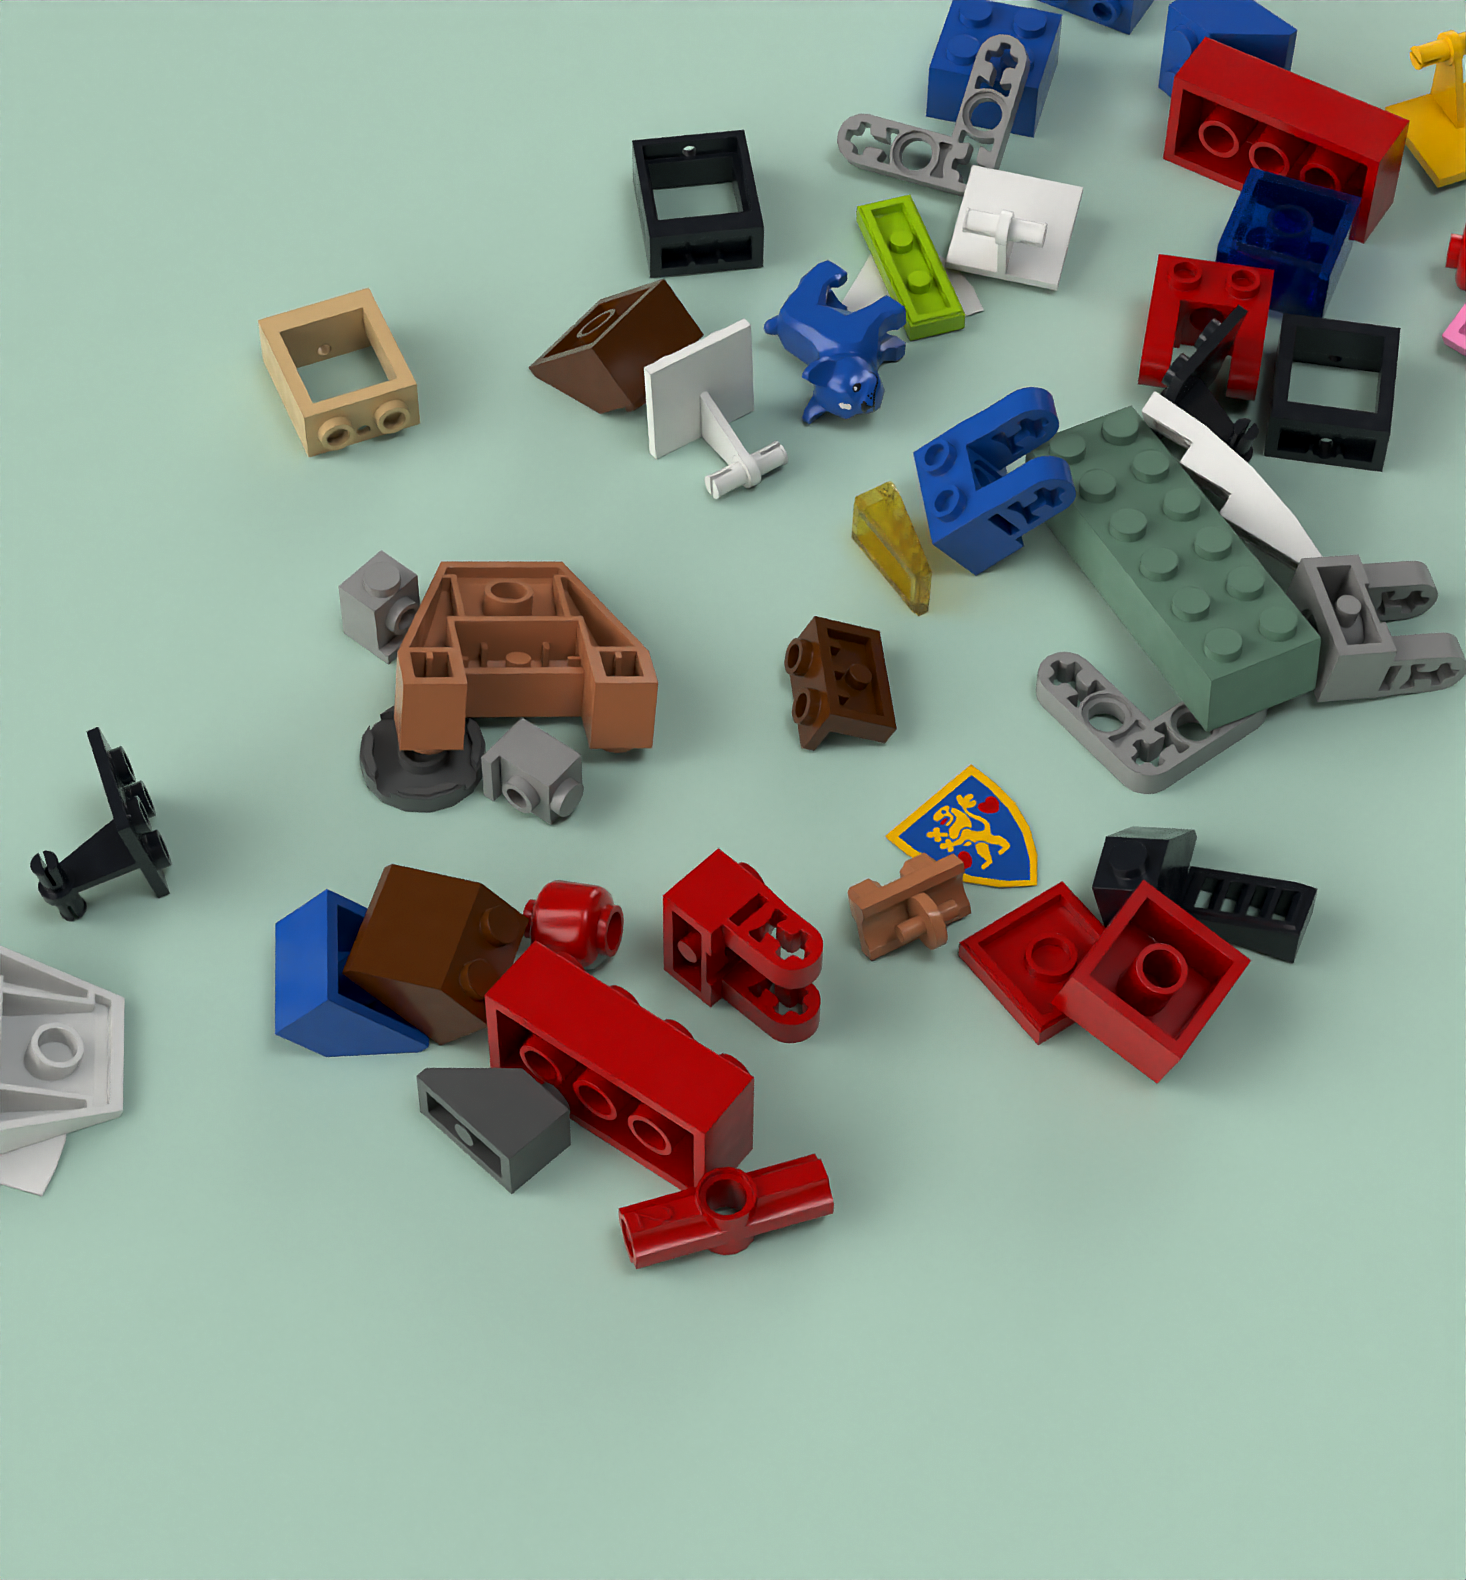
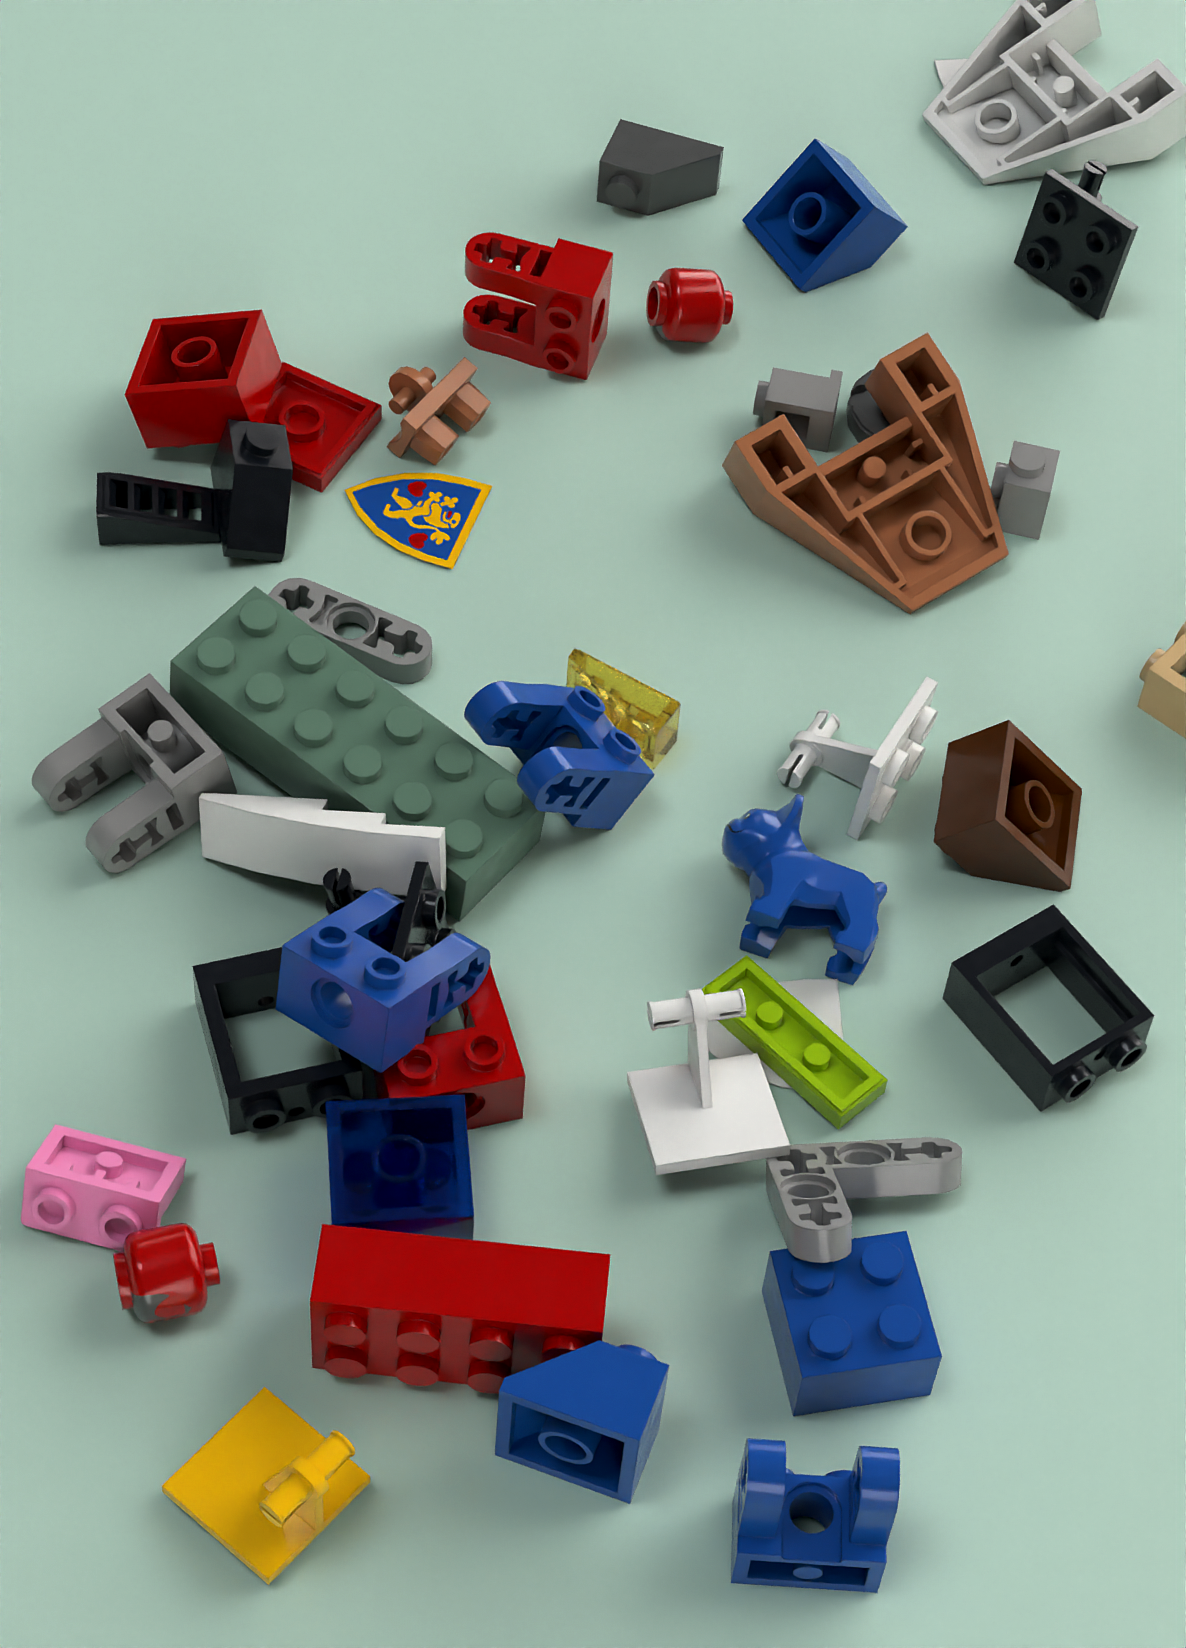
camera: 150 degrees right, 0 degrees up
reddish brown slope [342,864,529,1045] -> none
red brick [485,940,754,1190] -> none
red piece [618,1154,834,1269] -> none
reddish brown bracket [784,616,897,751] -> none
none -> blue brick [276,888,491,1073]

